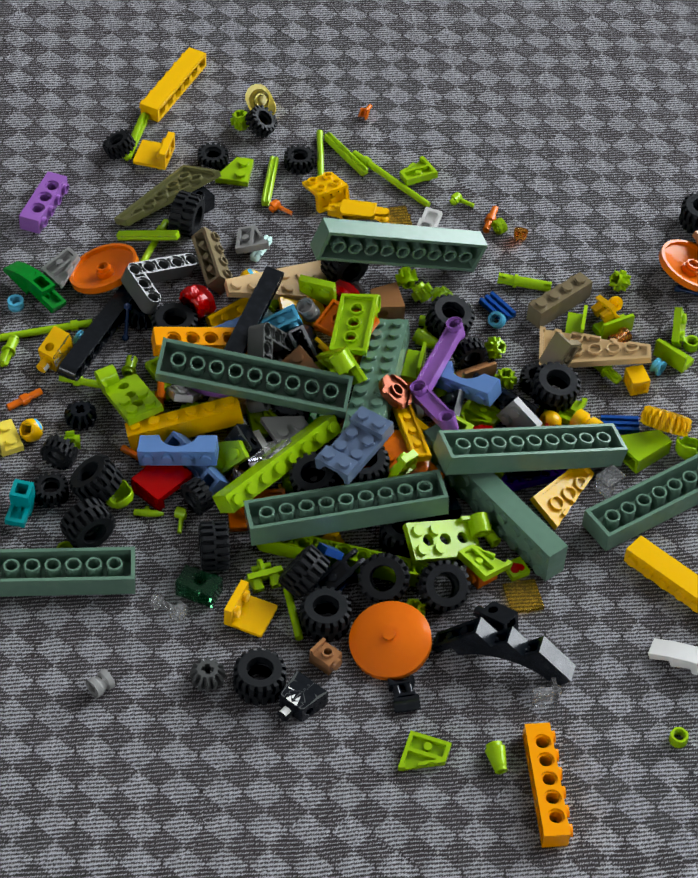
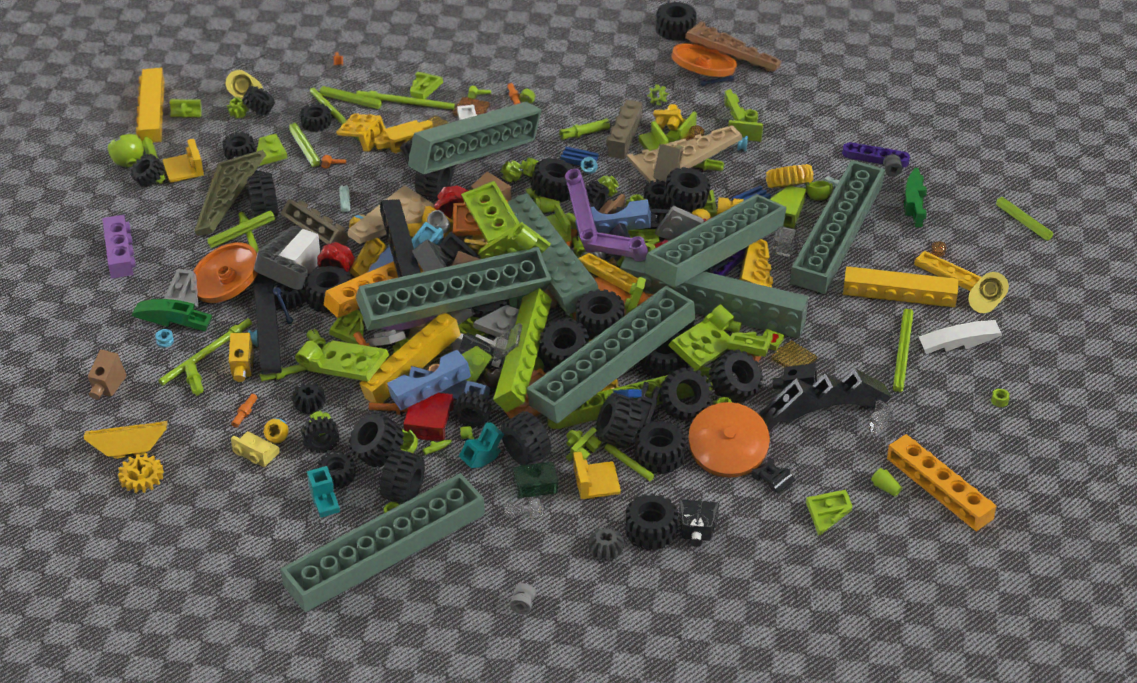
camera: 30 degrees left, 5 degrees down
light grey wing [235,225,270,254] -> none
lime wing [298,275,337,306] -> none
medium nougat brick [309,637,343,675] -> none
sand blue piece [315,406,394,485] -> none
copper tile [379,374,413,409] -> none
lime gear [395,266,418,289] -> none
clear orange hinge [514,227,528,242] -> none
yellow brick [623,364,651,396] -> none
none -> lime cylinder [107,134,144,167]
none -> lime hips [169,99,202,118]
none -> white brick [279,229,320,277]
none -> clear orange piece [453,97,490,116]
none -> teal brick [459,422,504,468]
none -> lime axle [893,308,913,392]

